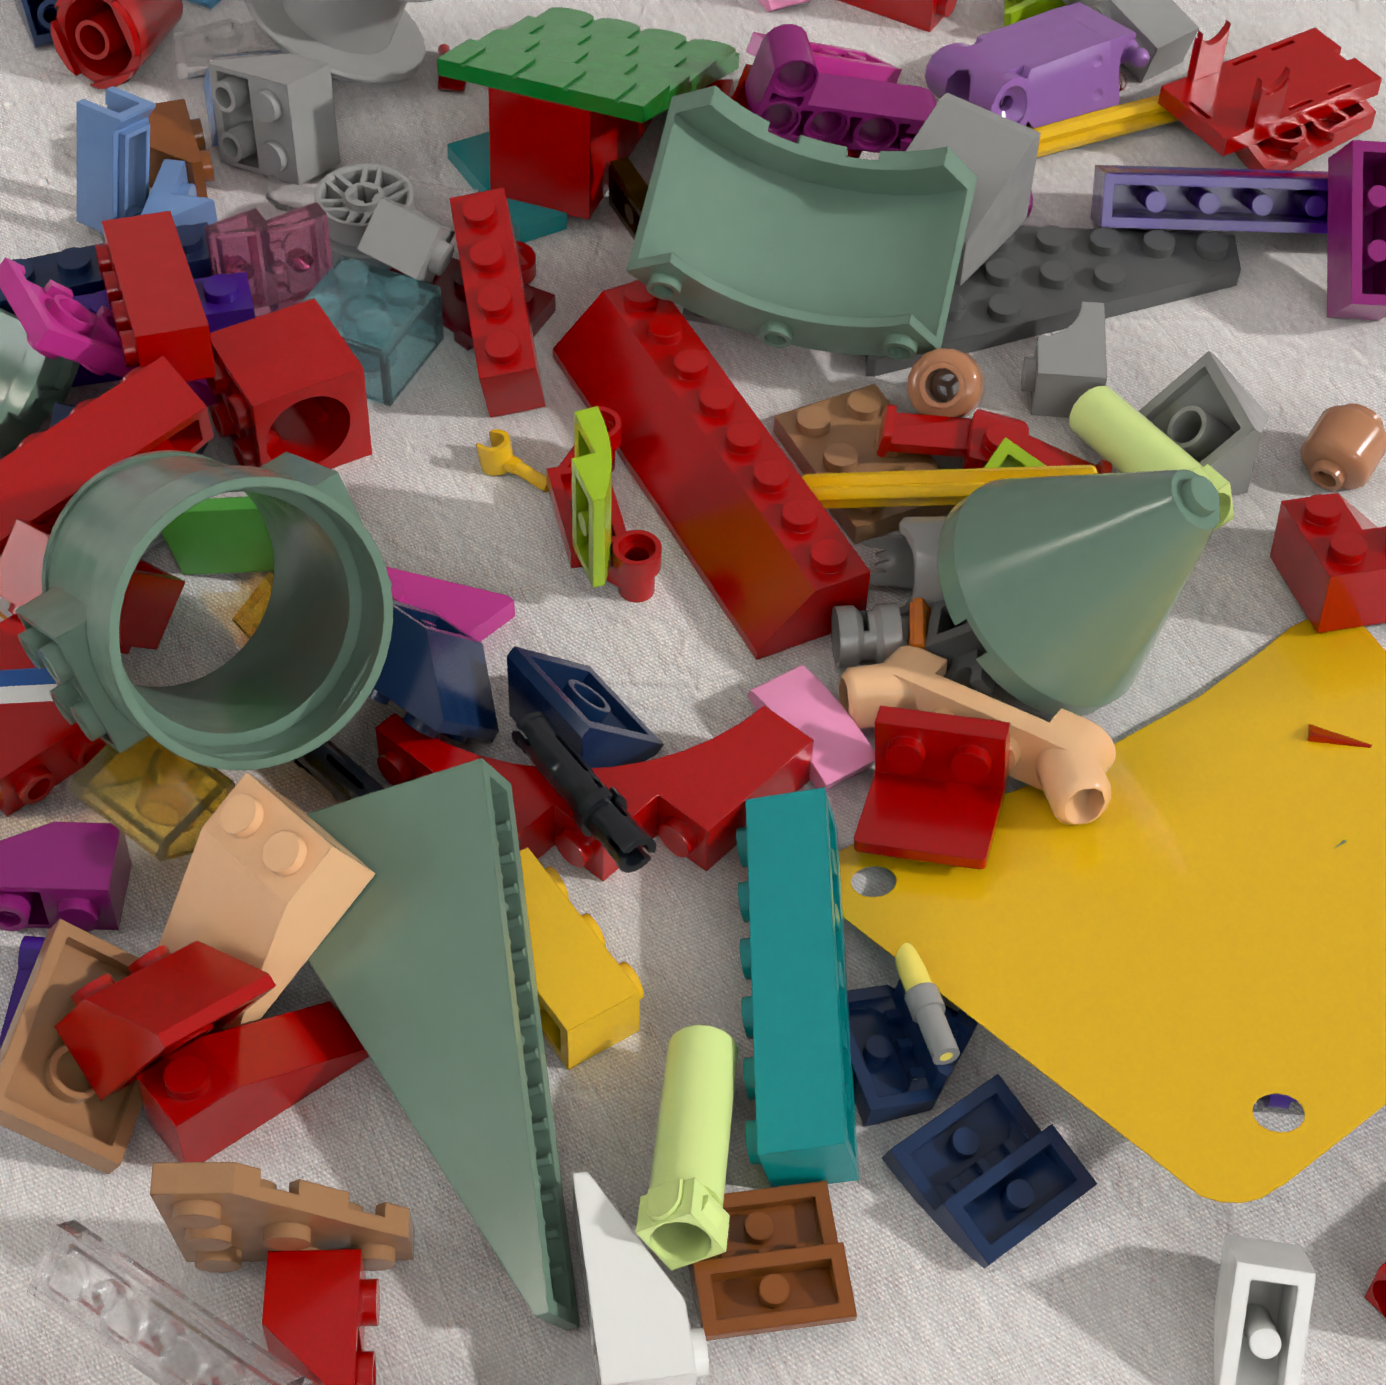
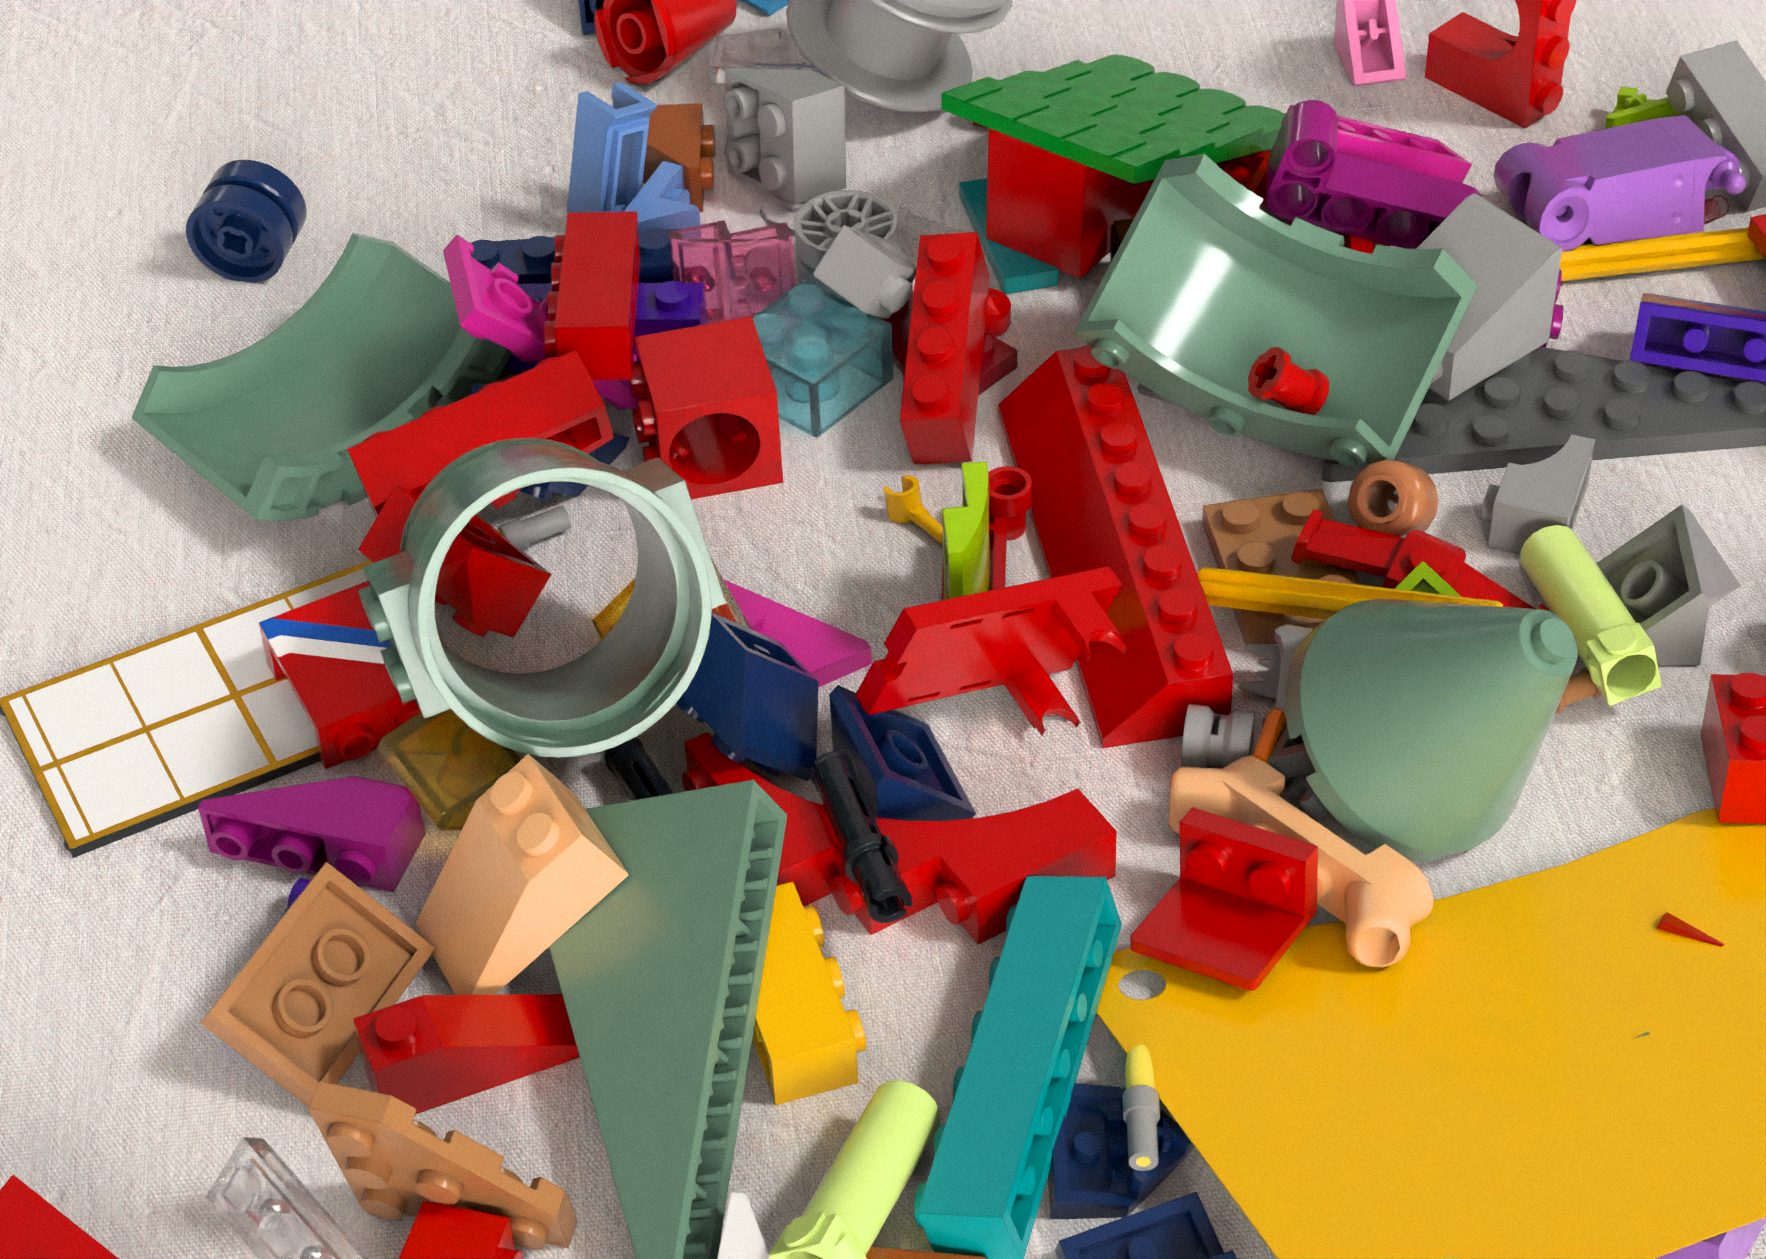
camera: 20 degrees right, 5 degrees down
red slope [54,941,276,1101] -> none
bright green slope [161,496,274,575] -> none
bright pink slope [747,665,875,790] -> none
none -> red piece [855,566,1128,736]
none -> red bush [1248,347,1329,415]

